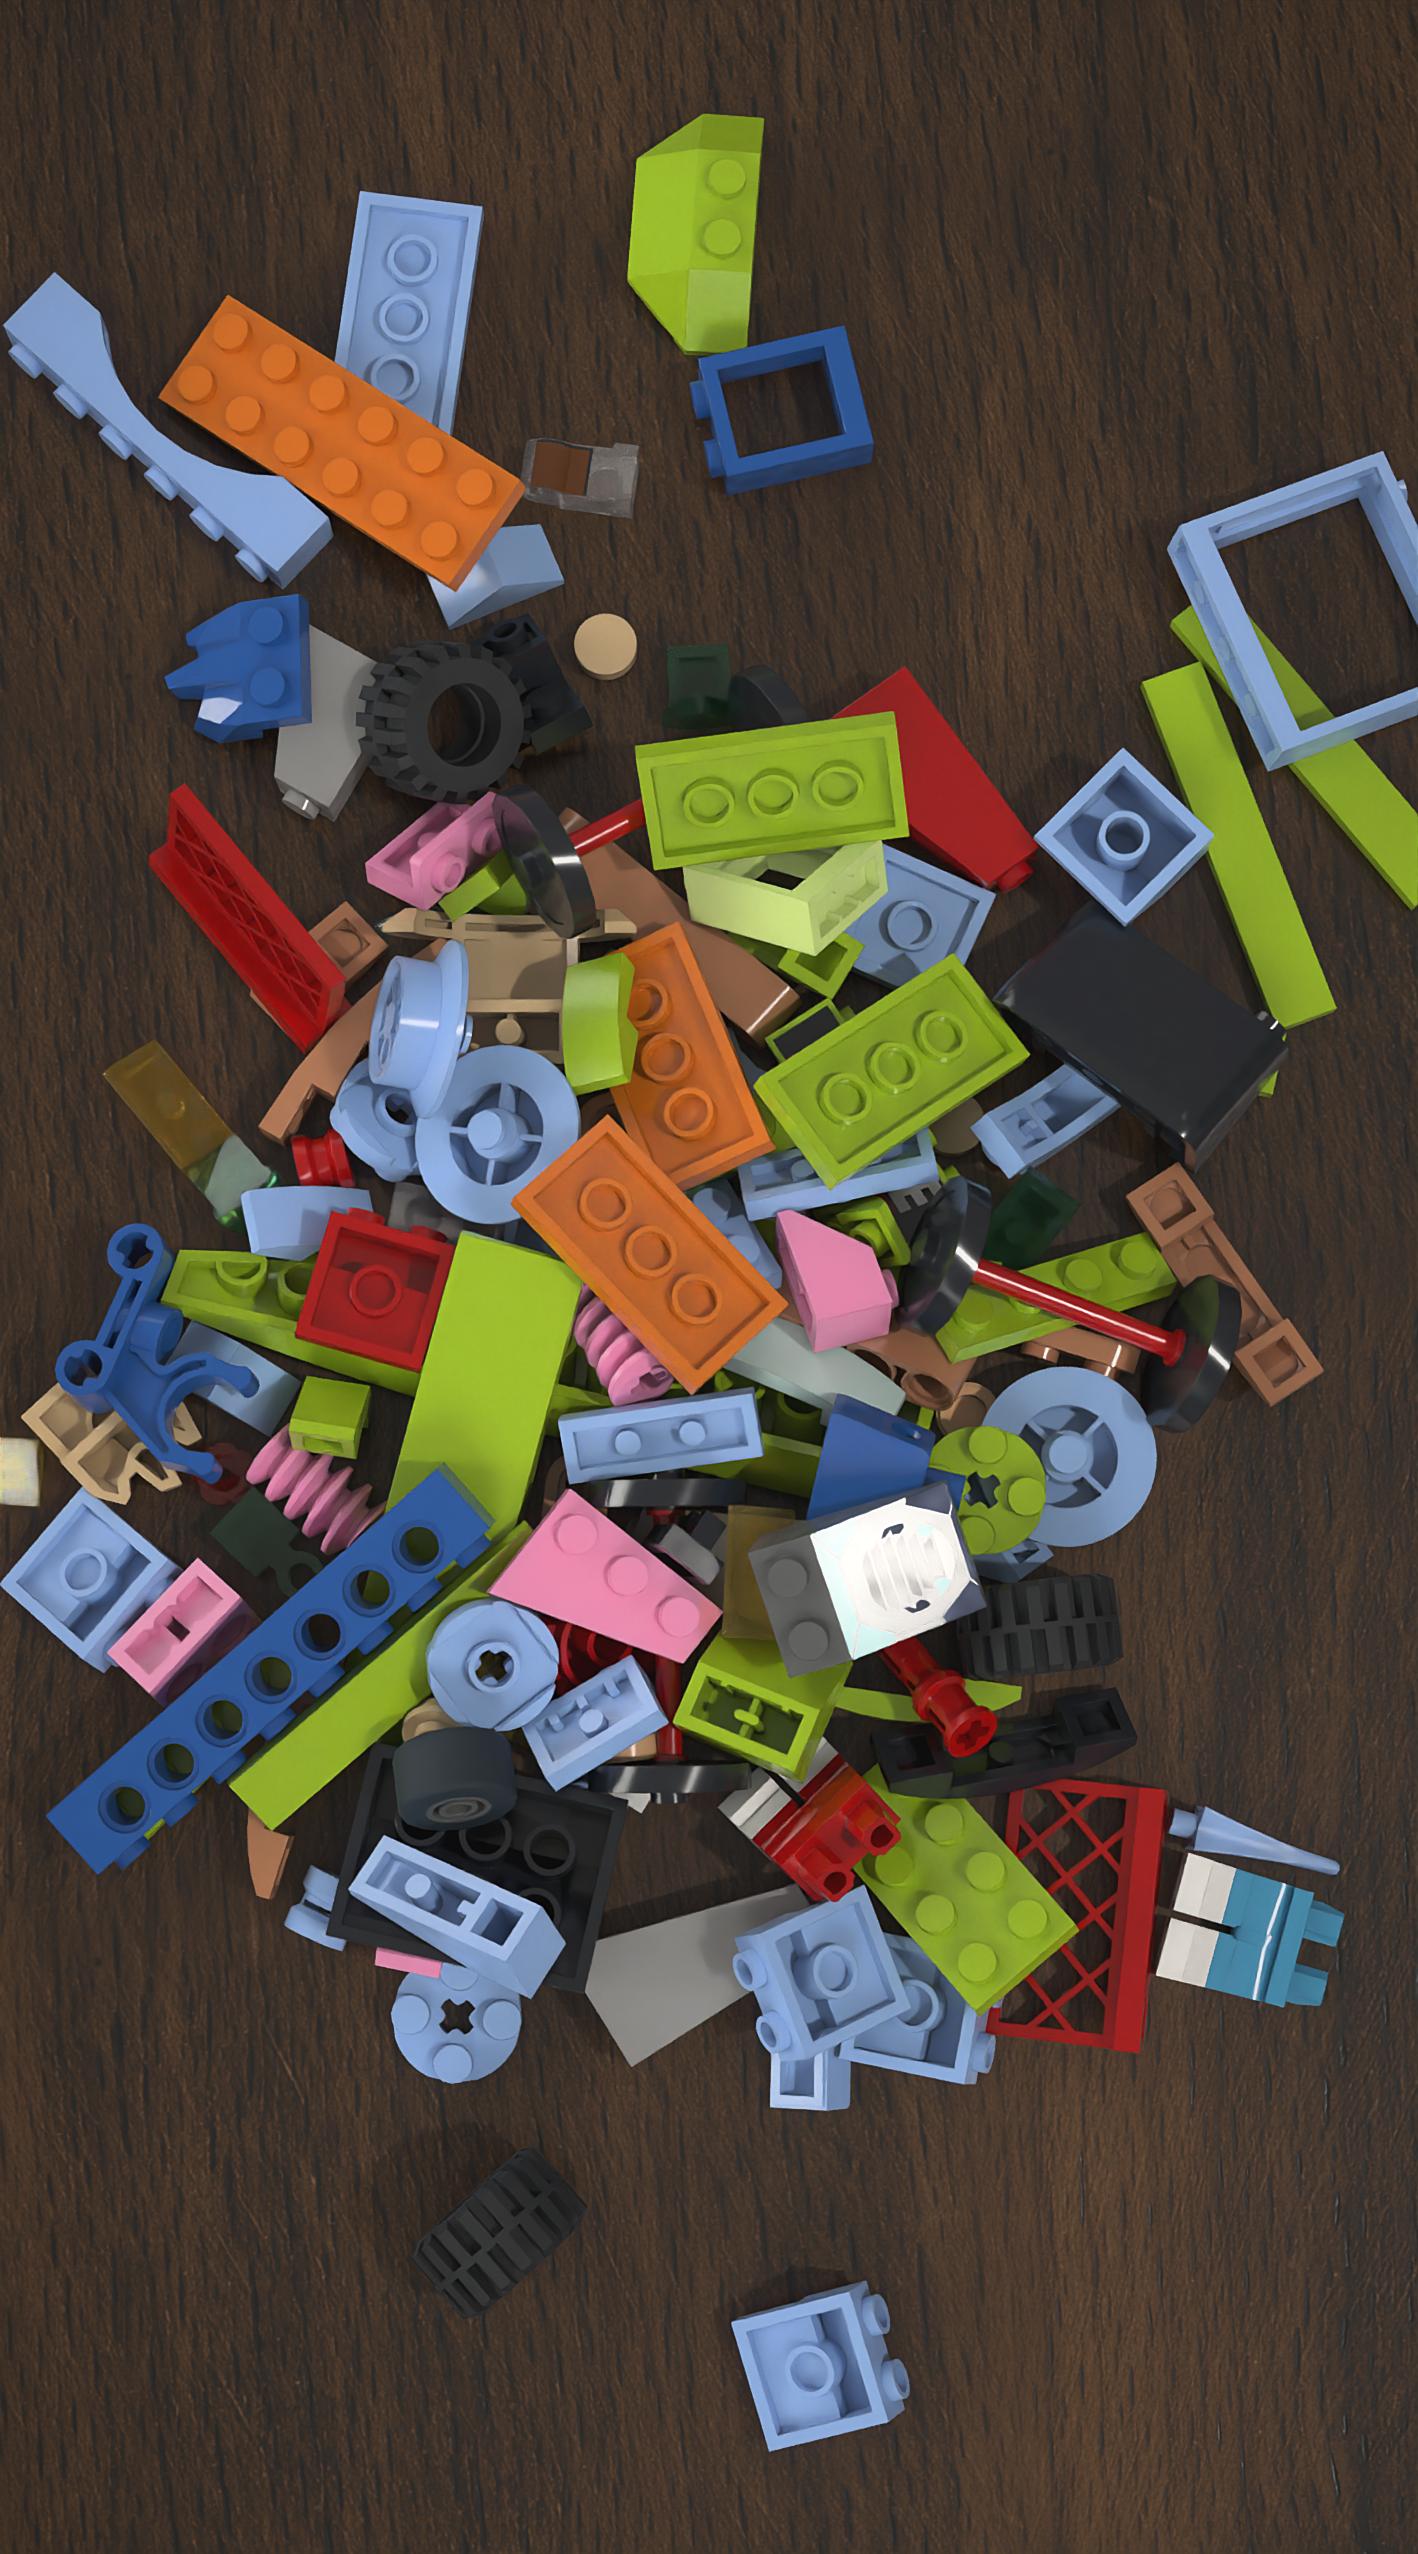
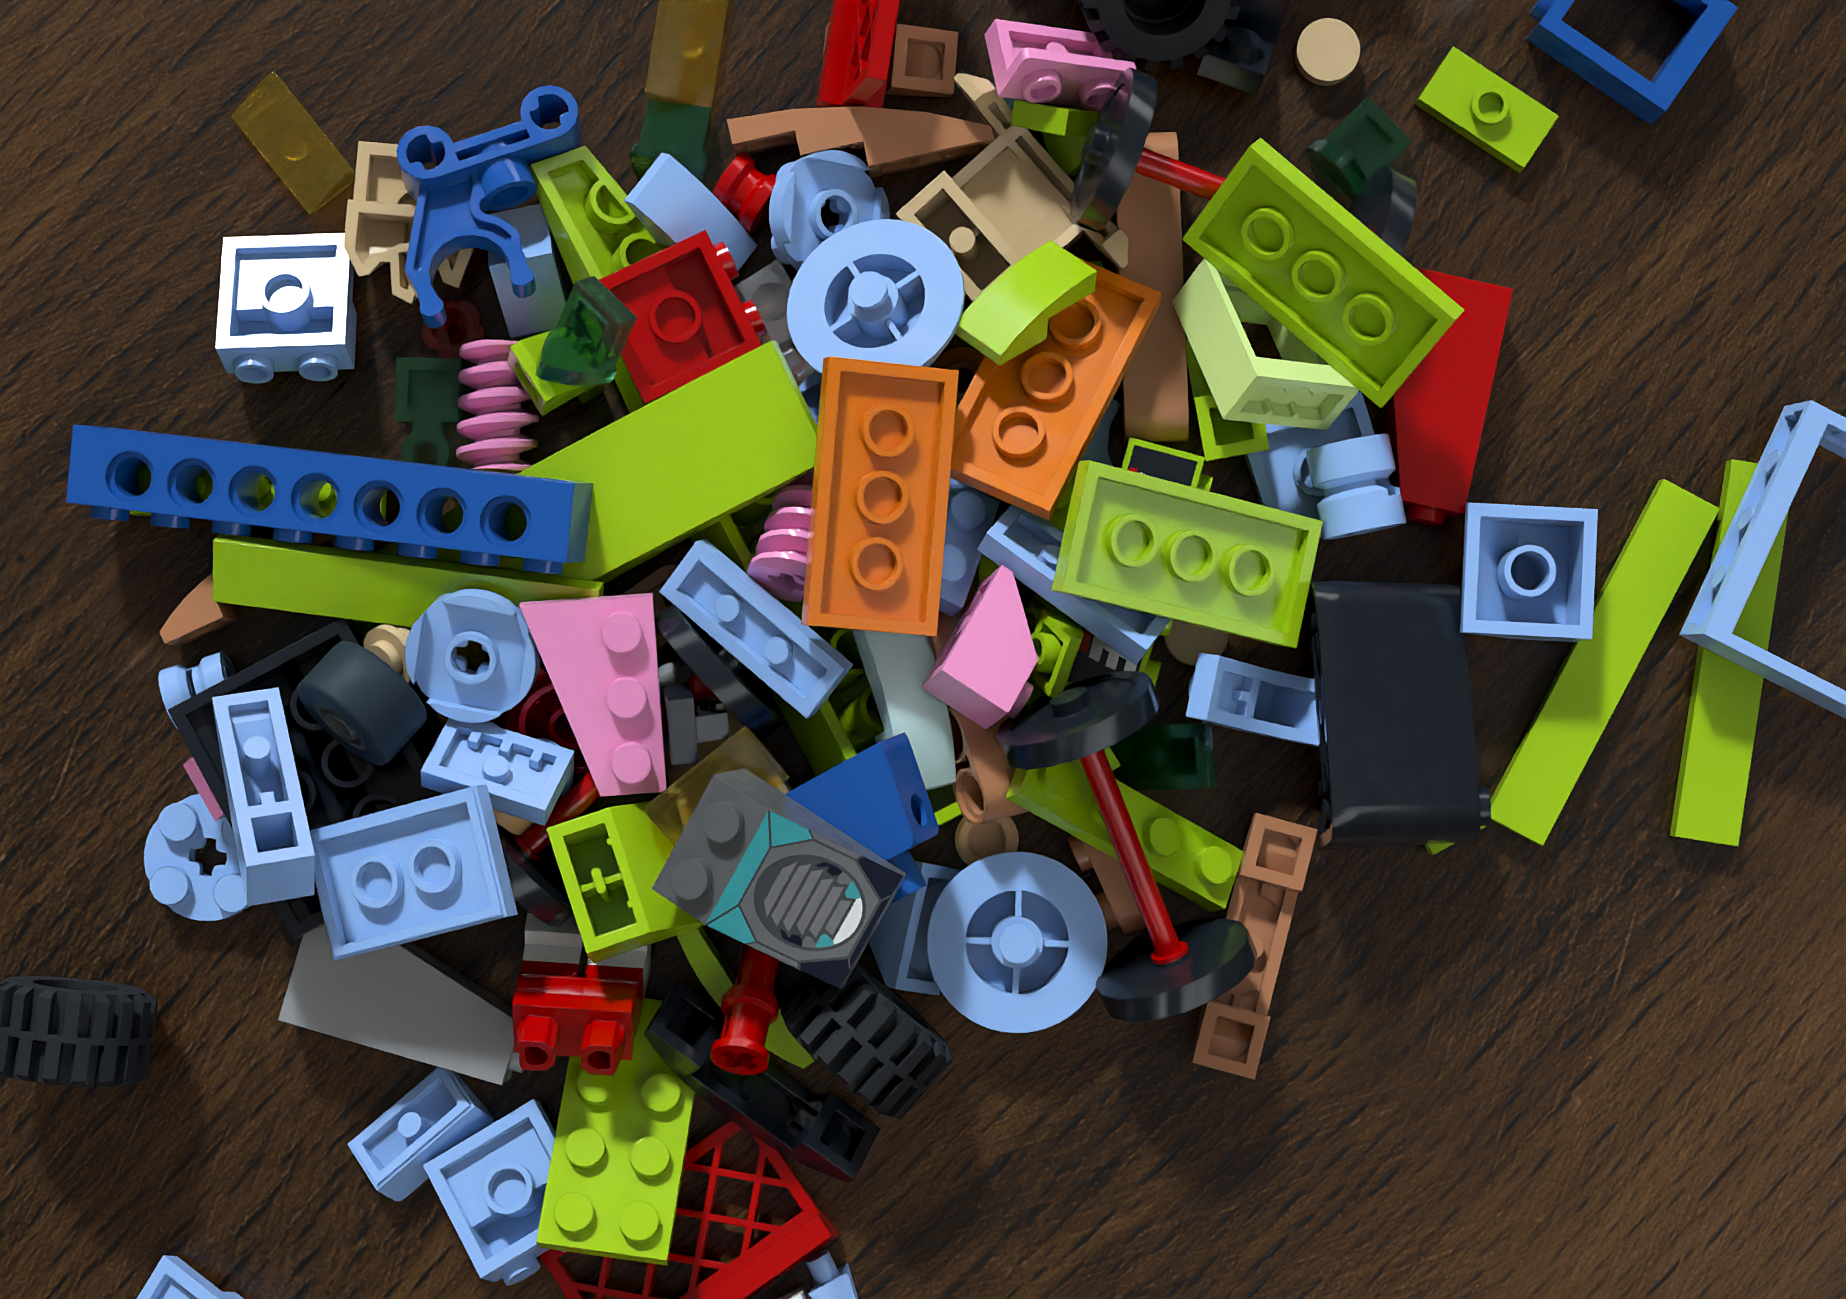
camera: 50 degrees right, 5 degrees up
bright pink brick [107,1558,263,1709] -> none
light blue wheel [369,940,473,1119] -> none
light blue plate [733,1885,911,2062] -> none
lime plate [928,1426,1047,1555] -> none
none -> light blue tile [310,784,518,961]
none -> clear green tile [536,276,637,386]
none -> light blue wheel [1306,434,1407,540]
none -> lime plate [1415,46,1559,173]

